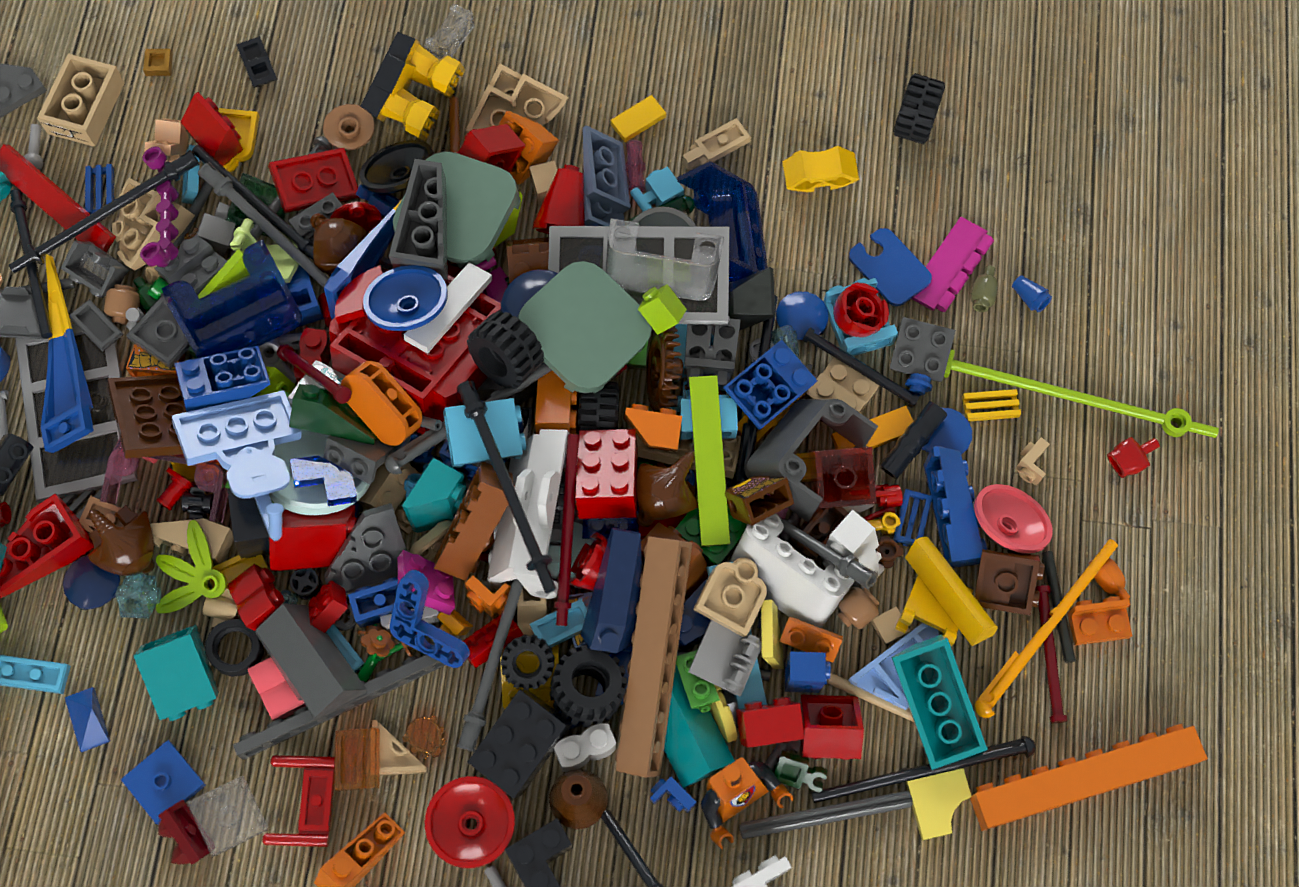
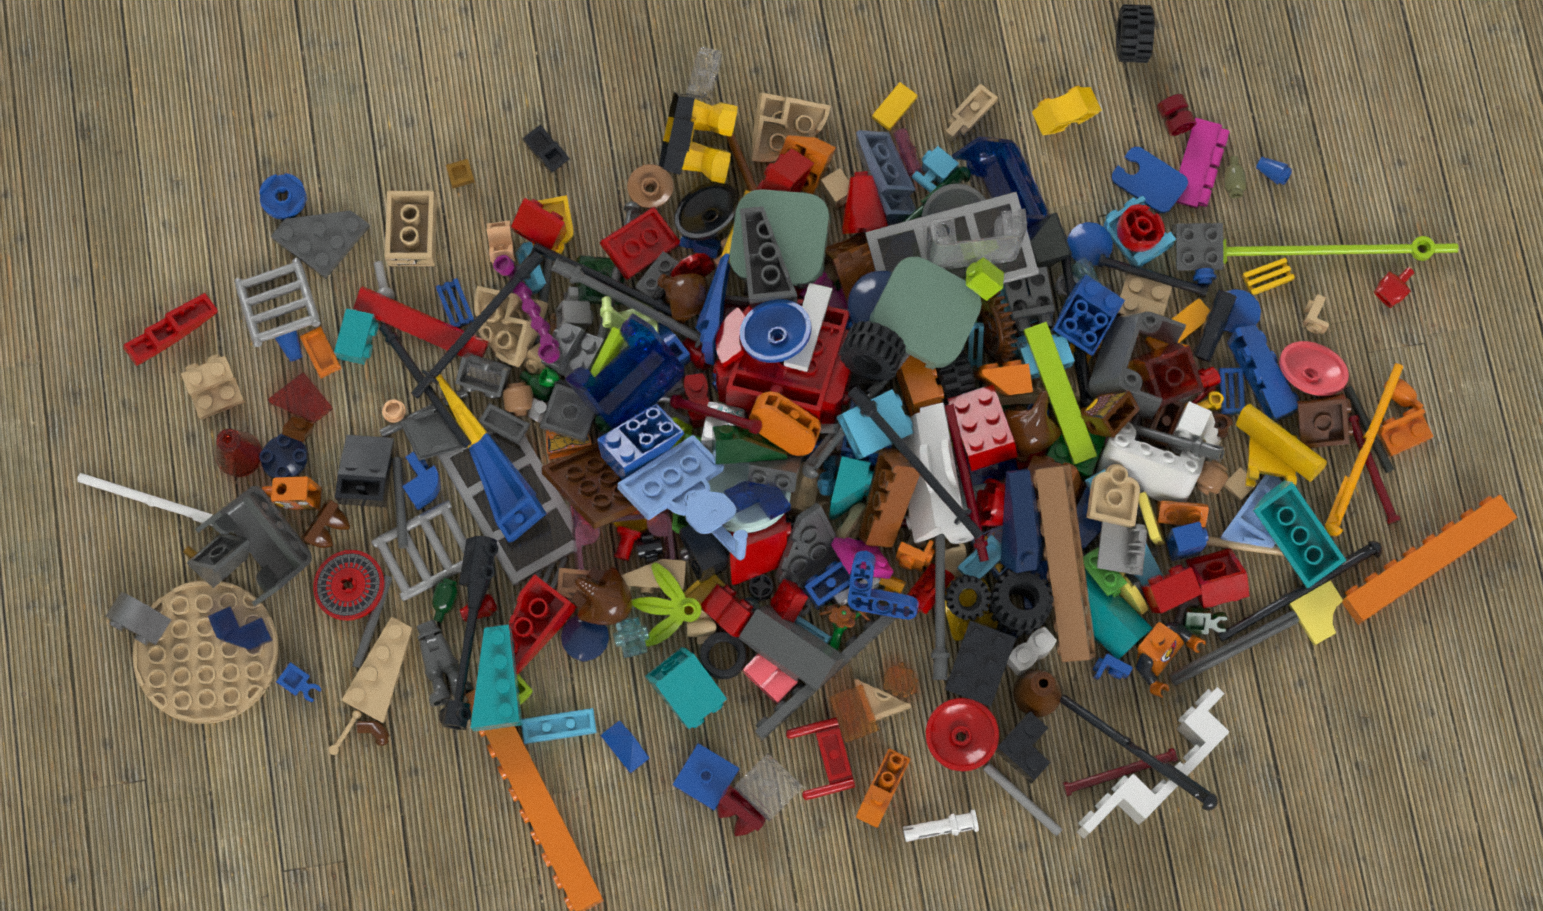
camera: 15 degrees left, 5 degrees up
none -> medium azure tile [962,323,984,368]
none -> dark red wheel [1156,94,1197,136]

